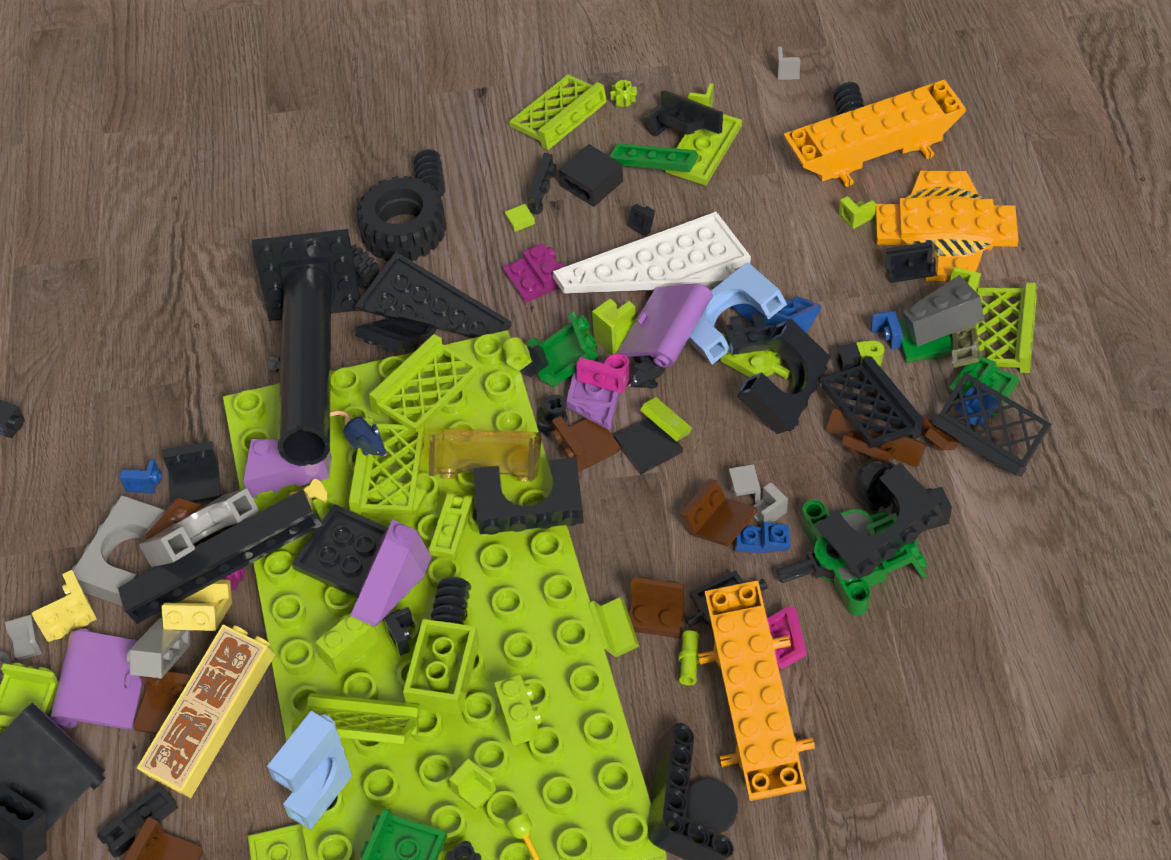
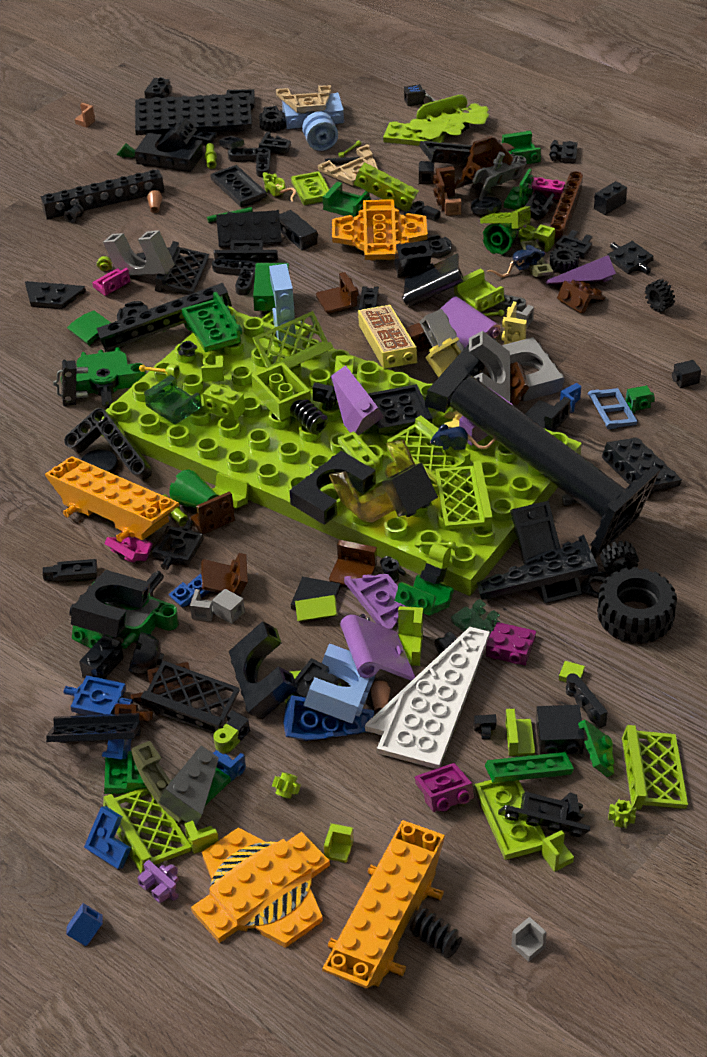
camera: 135 degrees right, 10 degrees down
black piece [413,149,446,197] -> none
dark pink plate [577,354,629,394] -> none
black hinge [886,241,939,283] -> none
none -> black hinge [43,559,97,581]
none -> blue plate [64,676,133,715]
none -> blue panel [66,903,103,946]
none -> blue plate [84,806,131,869]
none -> medium lavender hips [137,860,179,903]
none -> clear green panel [144,375,202,425]
none -> green cone [169,469,218,509]
none -> lime gear [272,772,301,799]
none -> black piece [382,463,438,517]
none -> lime hinge [414,539,456,549]
none -> magenta plate [414,763,474,812]
none -> black wheel [434,632,457,654]
none -> clear green plate [451,599,500,634]
none -> lime panel [505,709,535,756]
none -> green wing [578,719,614,777]
none -> medium blue window [588,388,637,429]
none -> black bracket [602,438,682,498]
none -> green brick [626,385,655,414]

